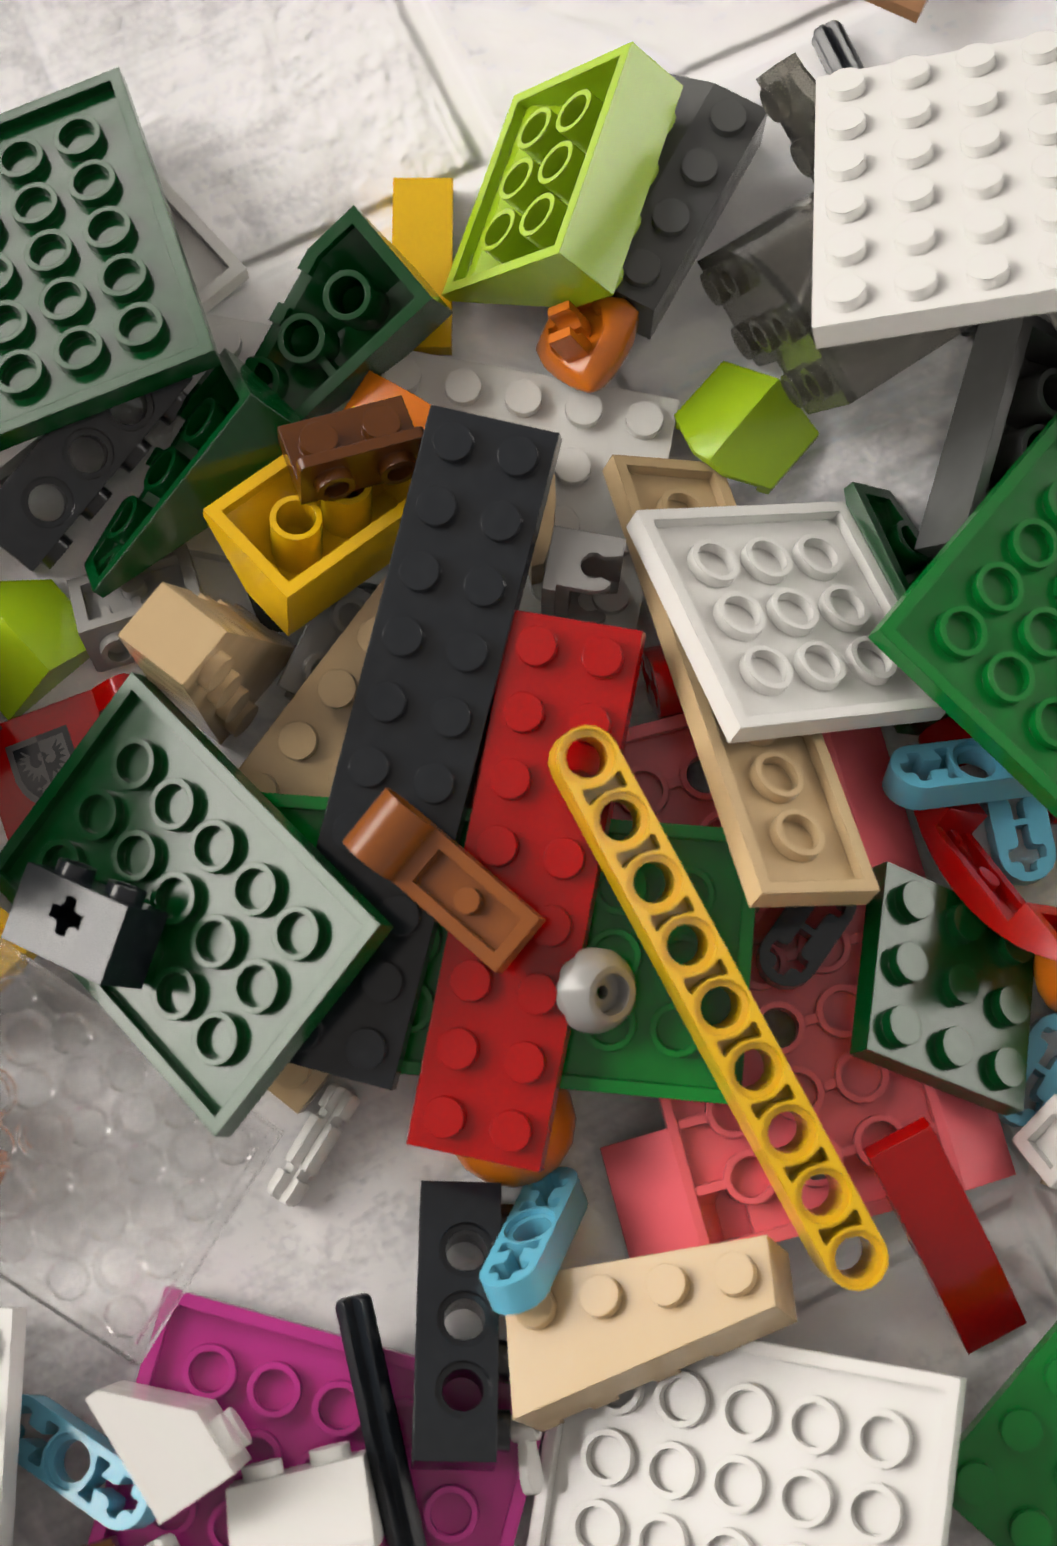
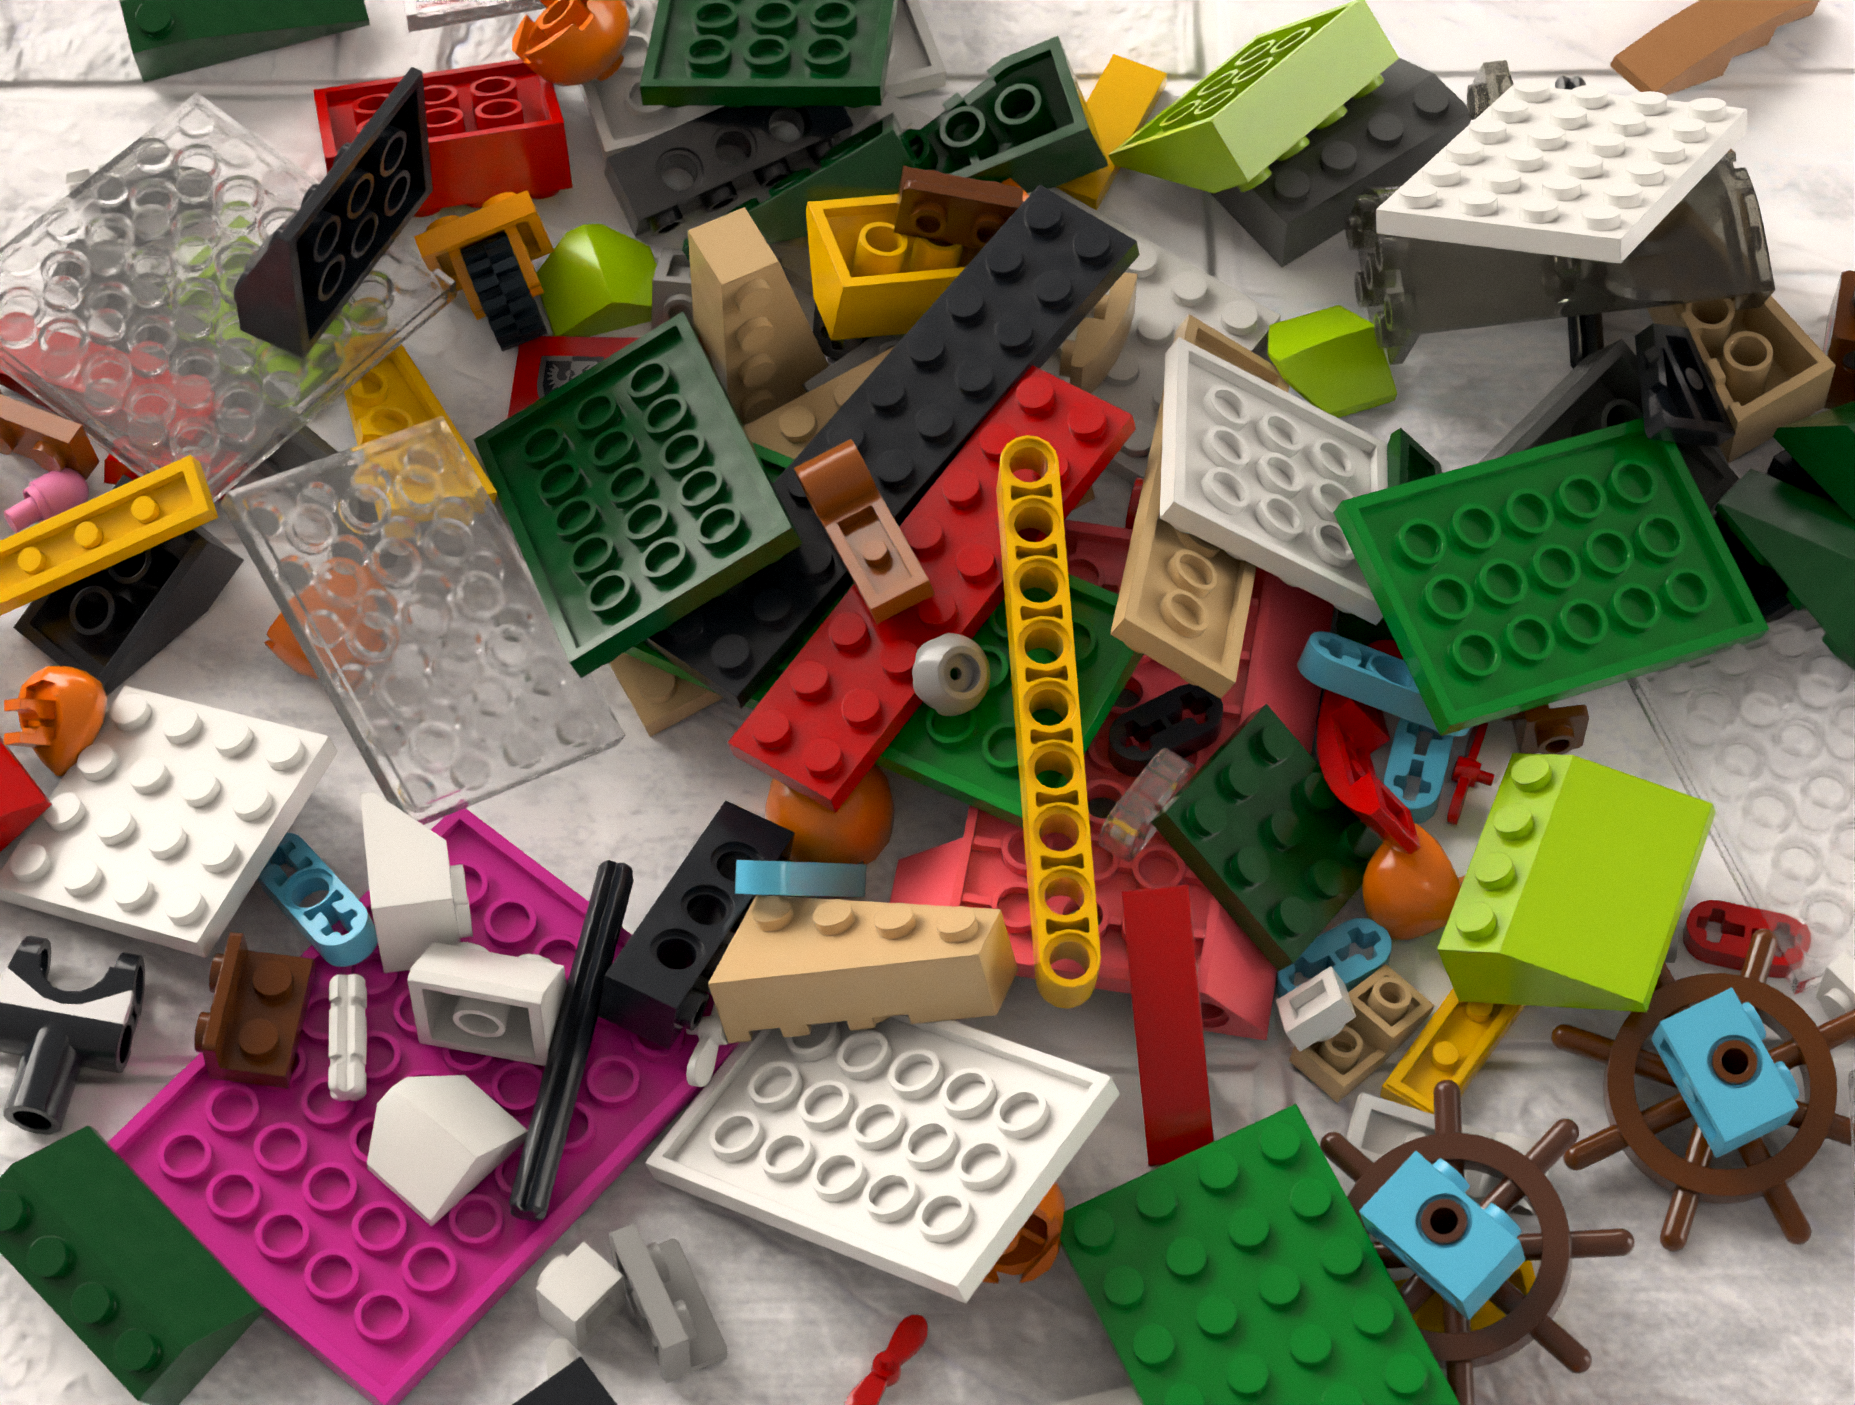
camera: 25 degrees right, 20 degrees down
brick [1,857,169,989] -> none
white axle [267,1083,360,1207] -> none
orange piece [536,297,639,393] -> none
light grey hinge [541,525,626,624] -> none
none -> clear beam [1098,748,1195,862]

